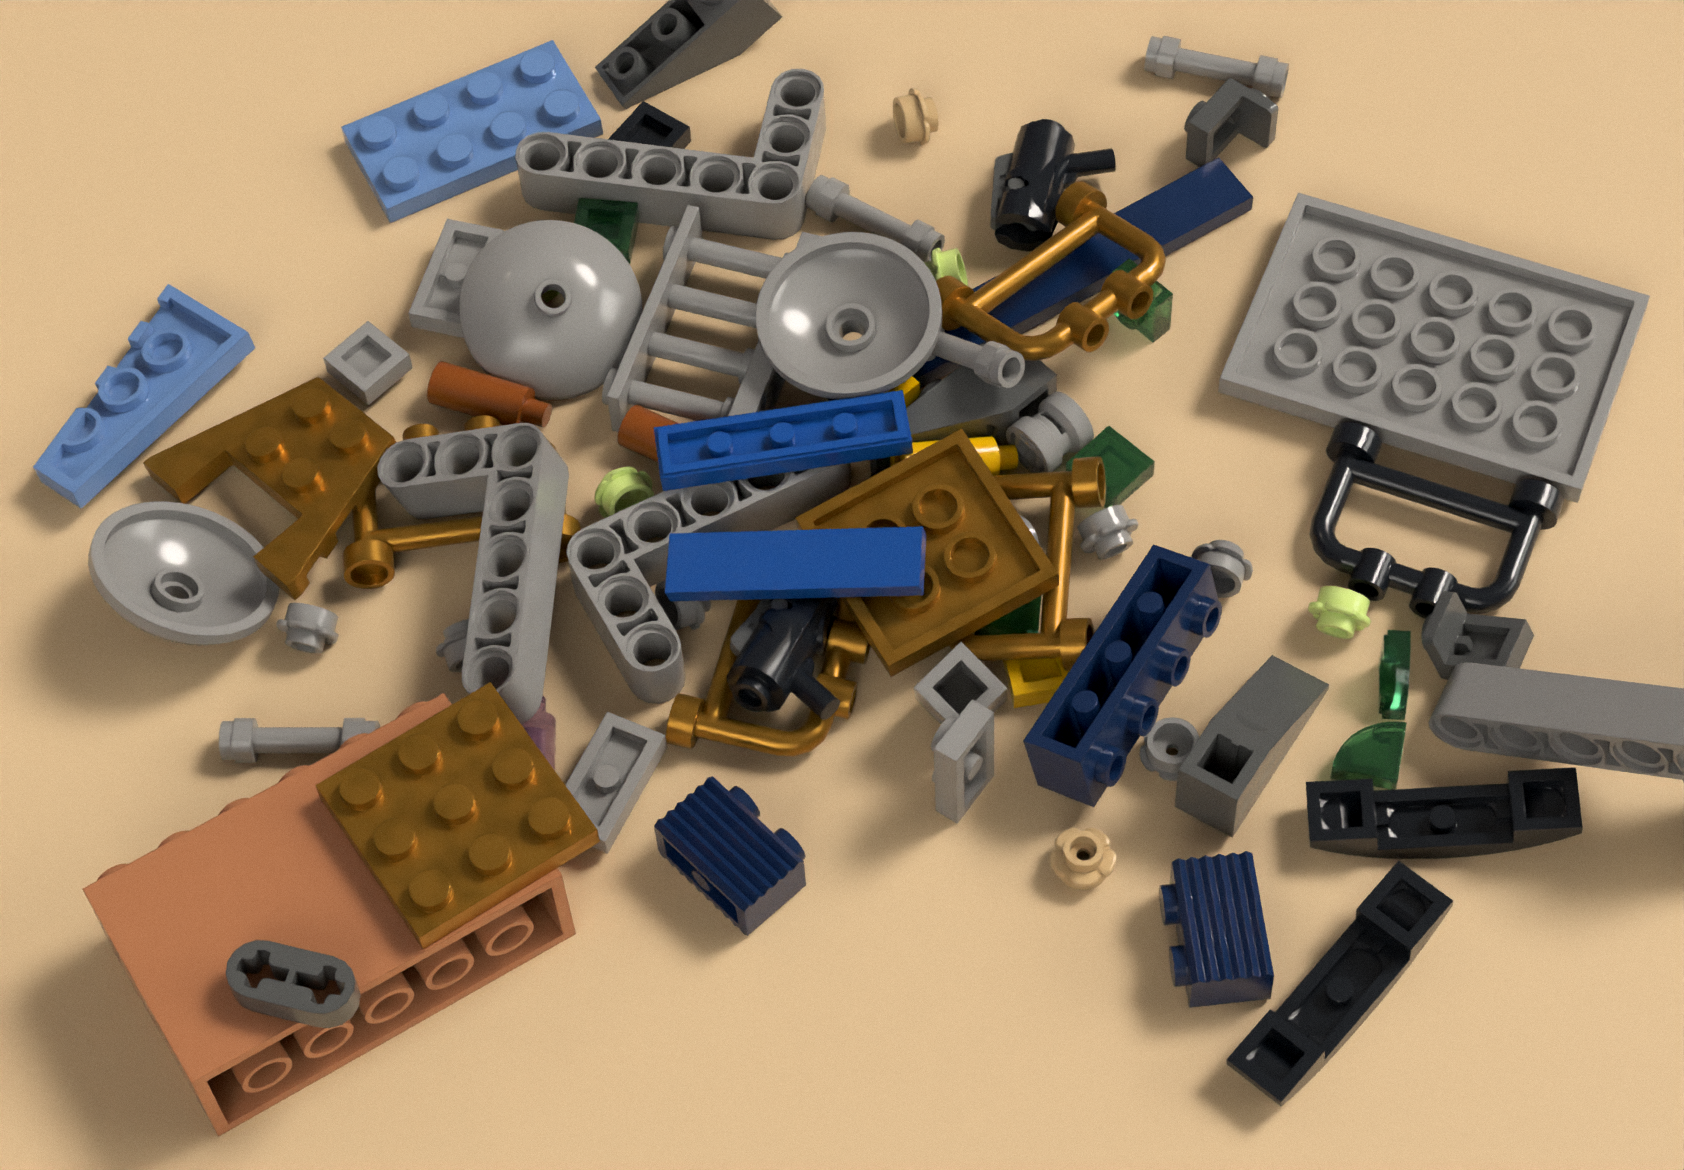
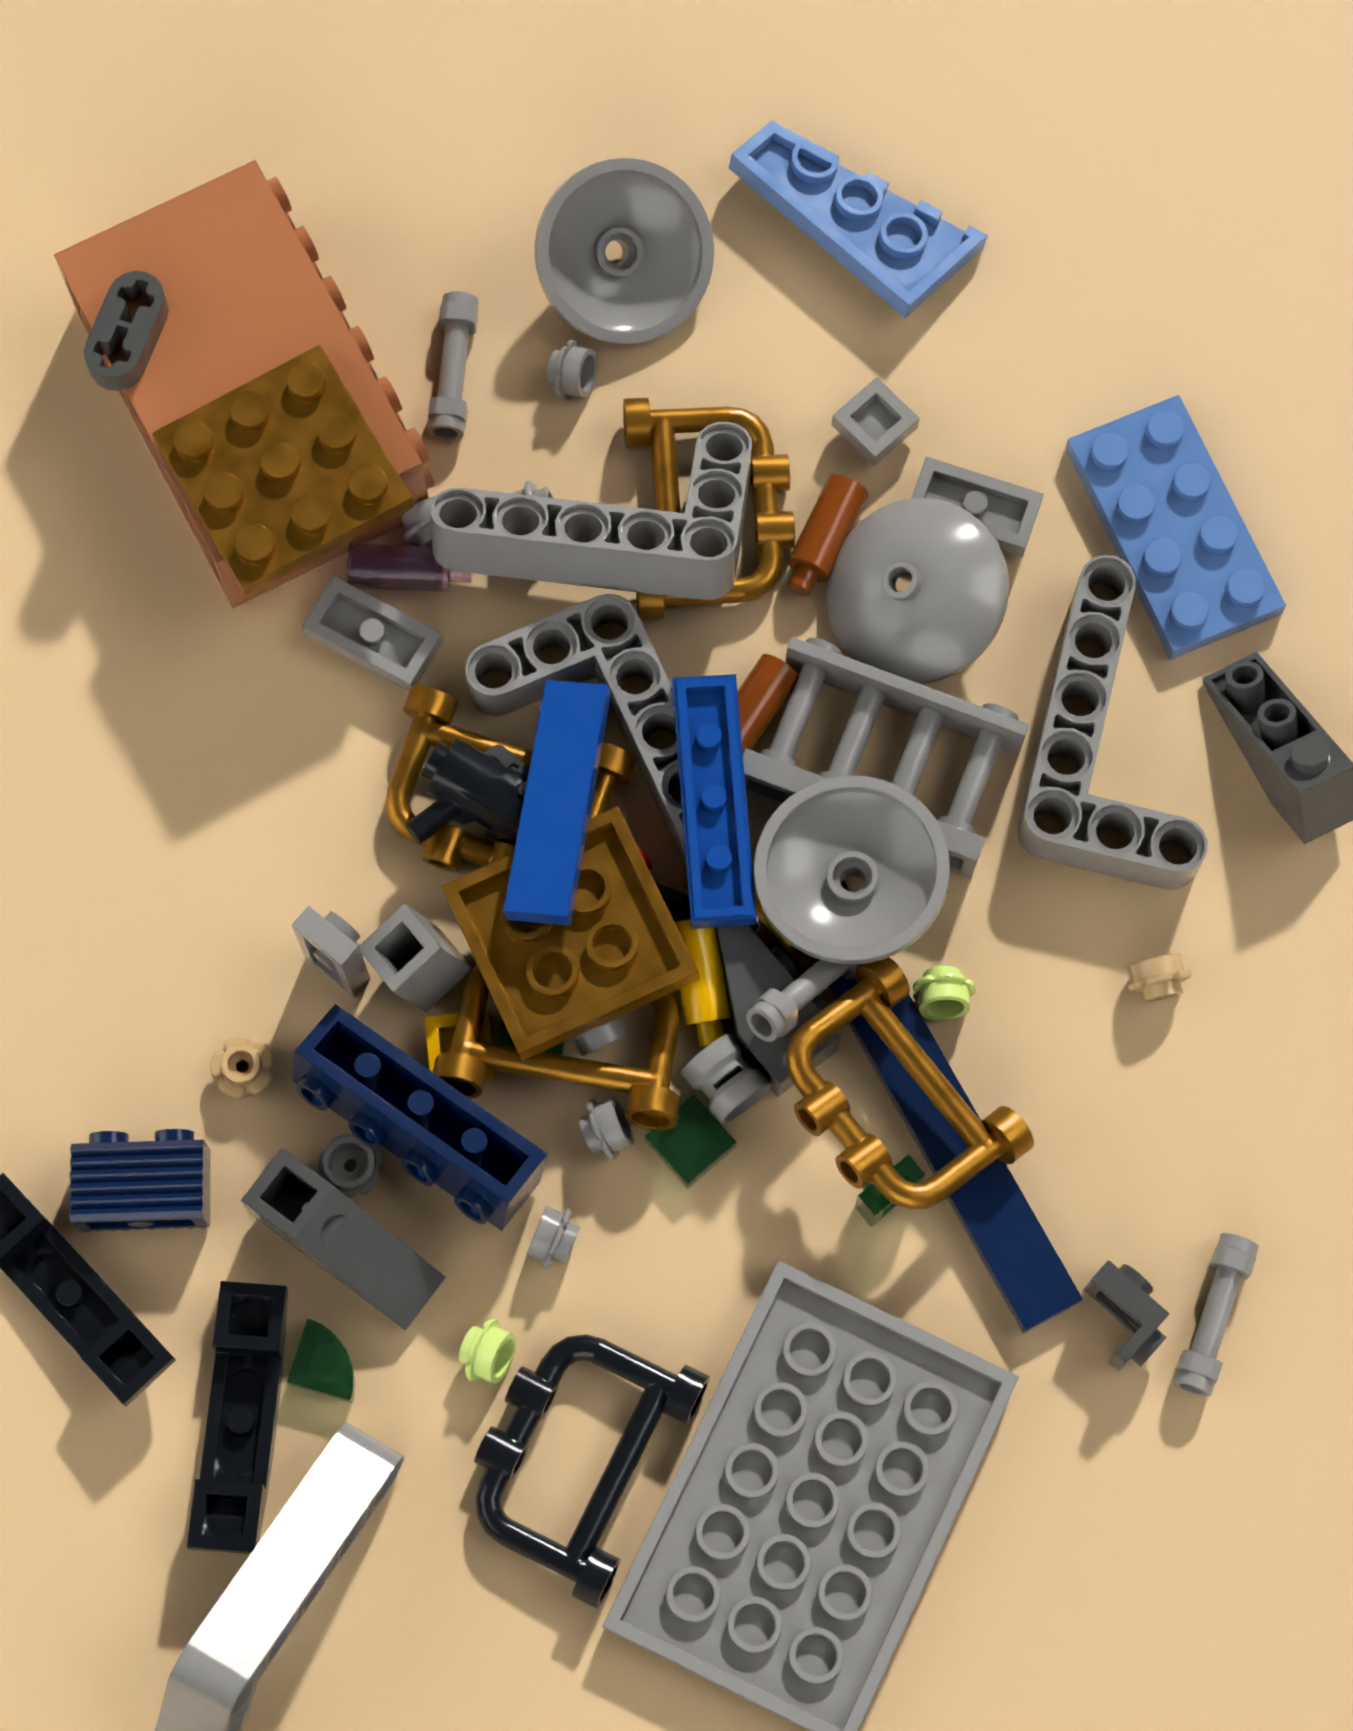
camera: 90 degrees right, 15 degrees up
pearl gold wing [143,377,396,600] -> none
clear green plate [574,198,640,264] -> none
yellowish green plate [594,466,654,518] -> none
black tile [608,101,691,149] -> none
dark blue brick [654,776,806,936] -> none
light grey bar [805,175,945,262] -> none
black piece [990,119,1116,252] -> none
clear green tile [1378,630,1411,720] -> none
dark grey bracket [1422,591,1534,680] -> none

